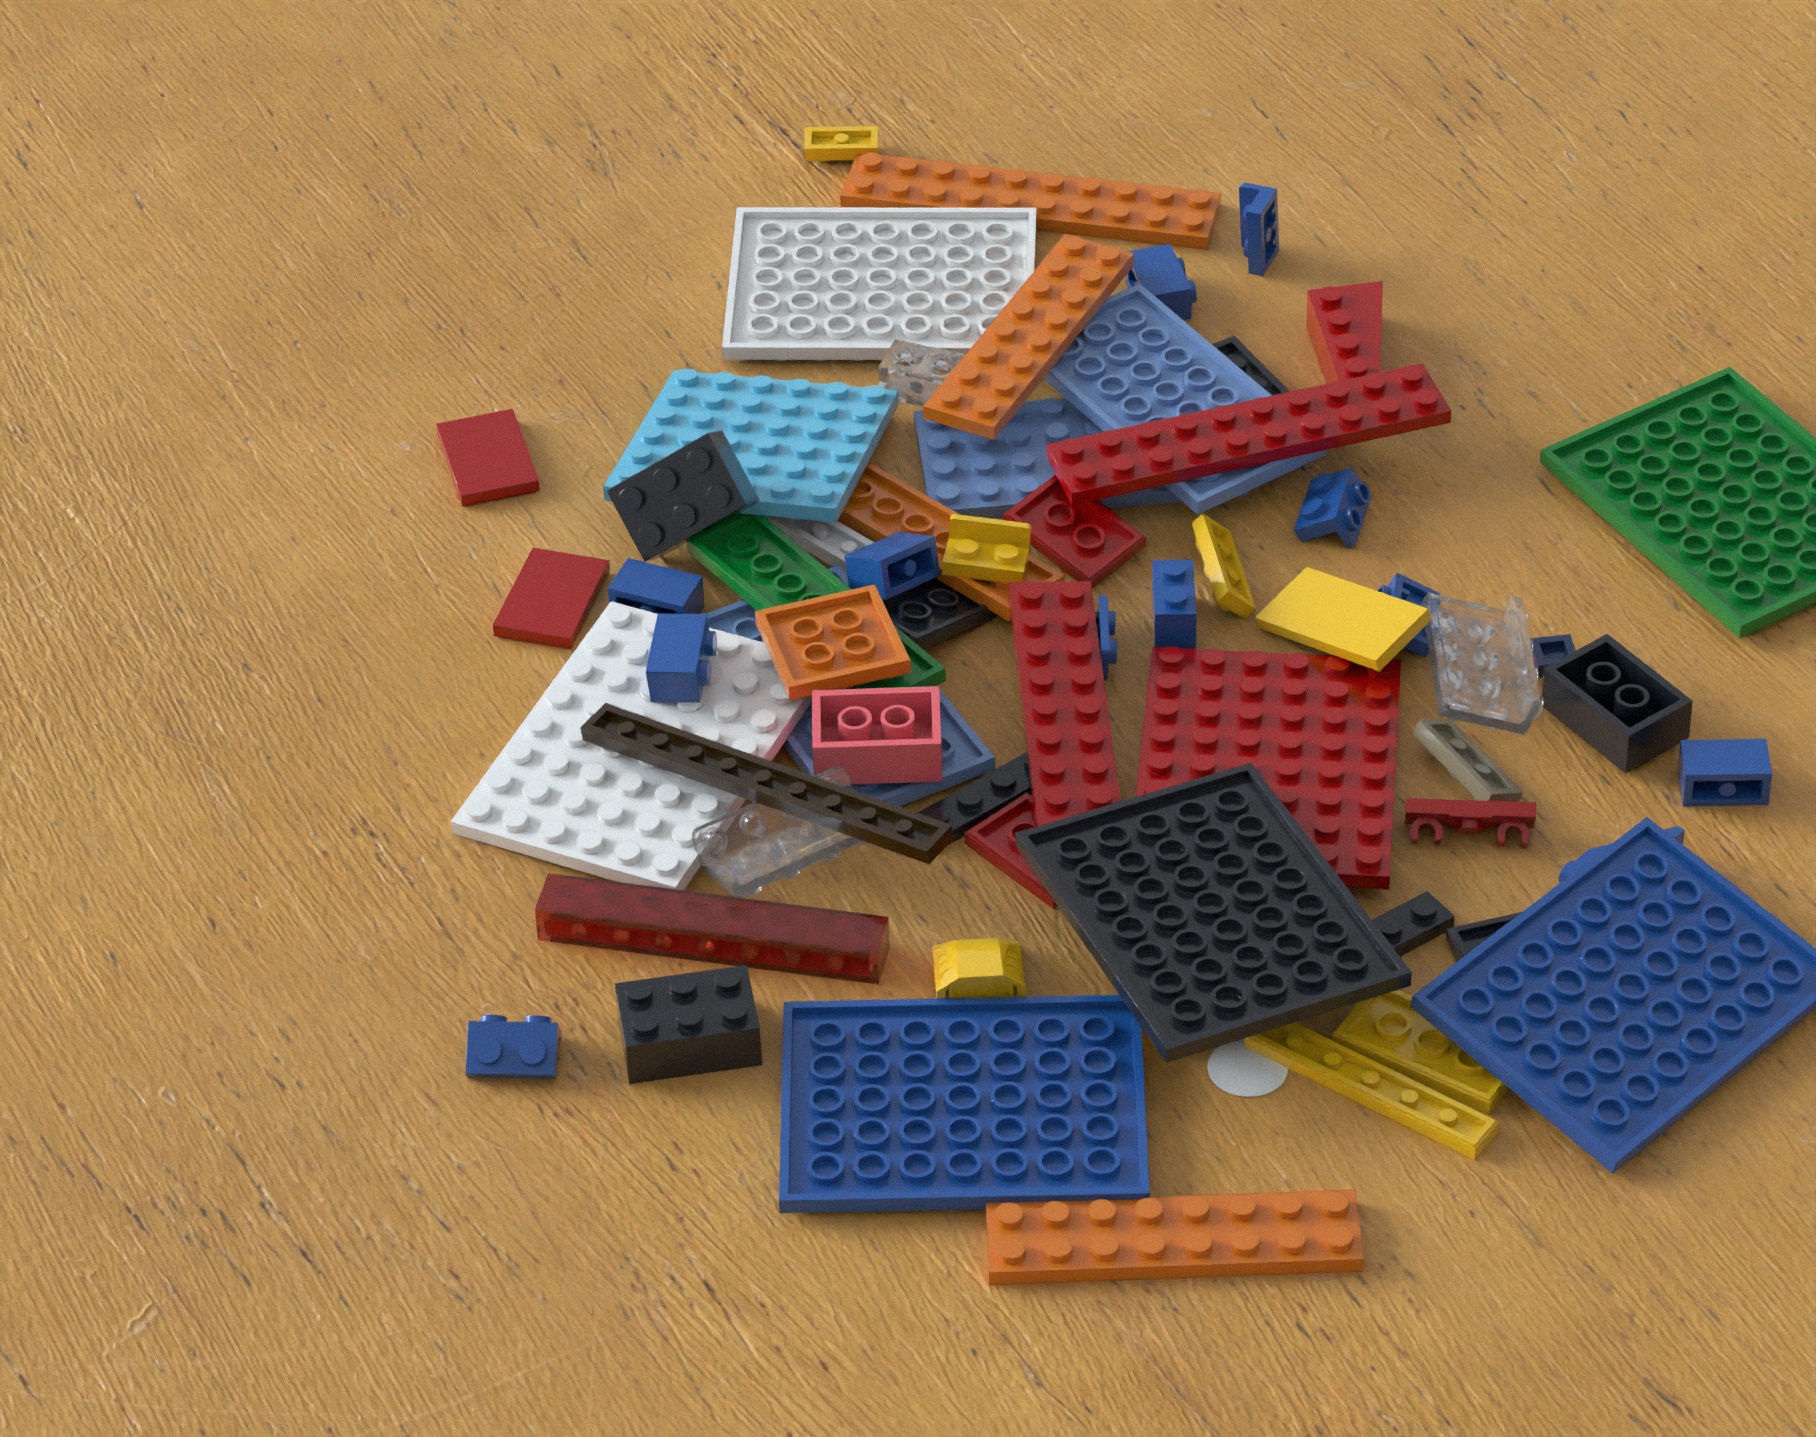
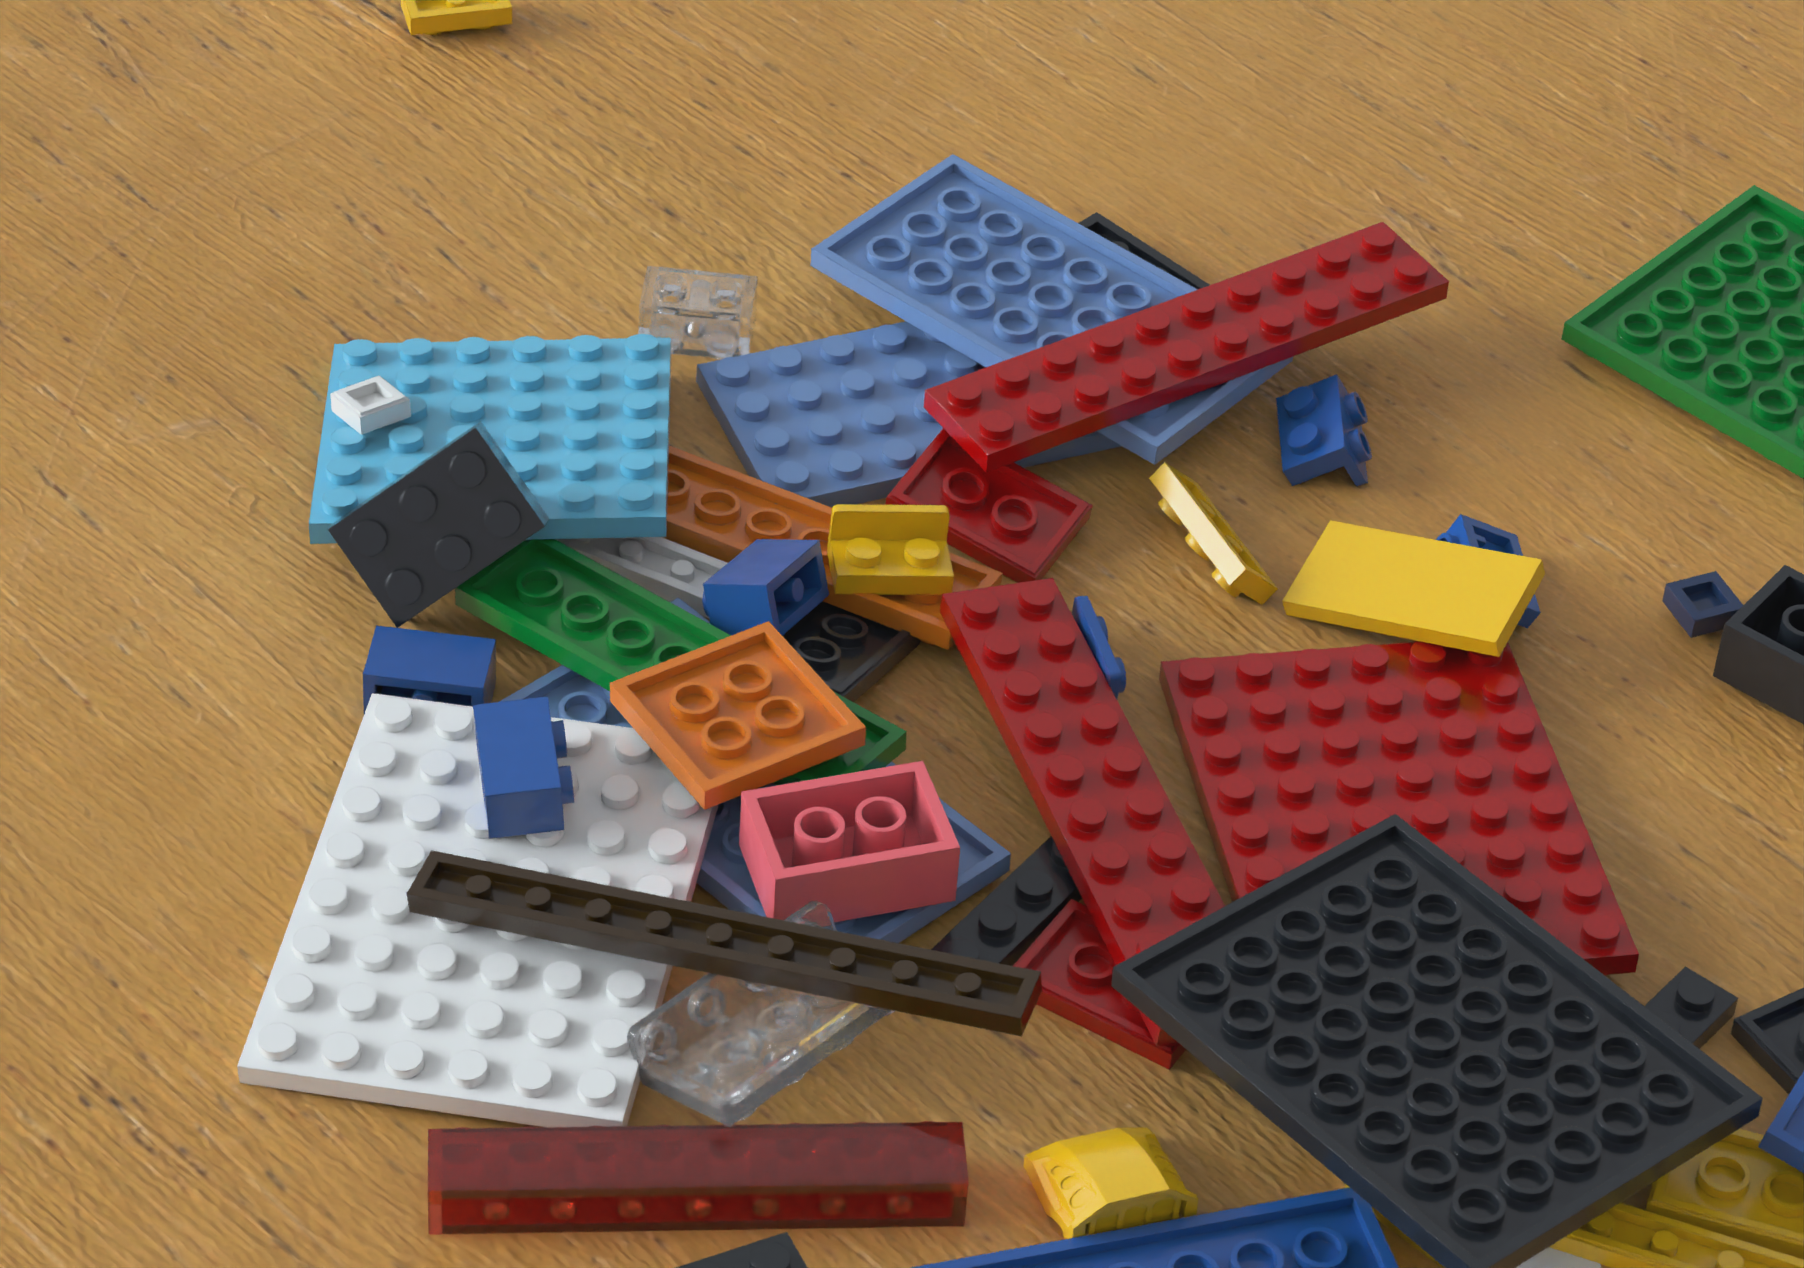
camera: 20 degrees left, 0 degrees up
red tile [436,409,540,506] -> none
red tile [493,547,610,649] -> none
white plate [722,207,1036,361] -> none
orange plate [840,152,1221,250] -> none
orange plate [923,234,1134,440] -> none
blue brick [1126,244,1197,320] -> none
blue brick [1152,559,1196,649] -> none
blue bracket [1239,182,1279,276] -> none
red wedge [1306,281,1383,384] -> none
red plate [1405,798,1536,848] -> none
dark tan plate [1413,719,1523,802] -> none
clear bracket [1421,592,1544,735] -> none
none -> white tile [330,376,411,435]

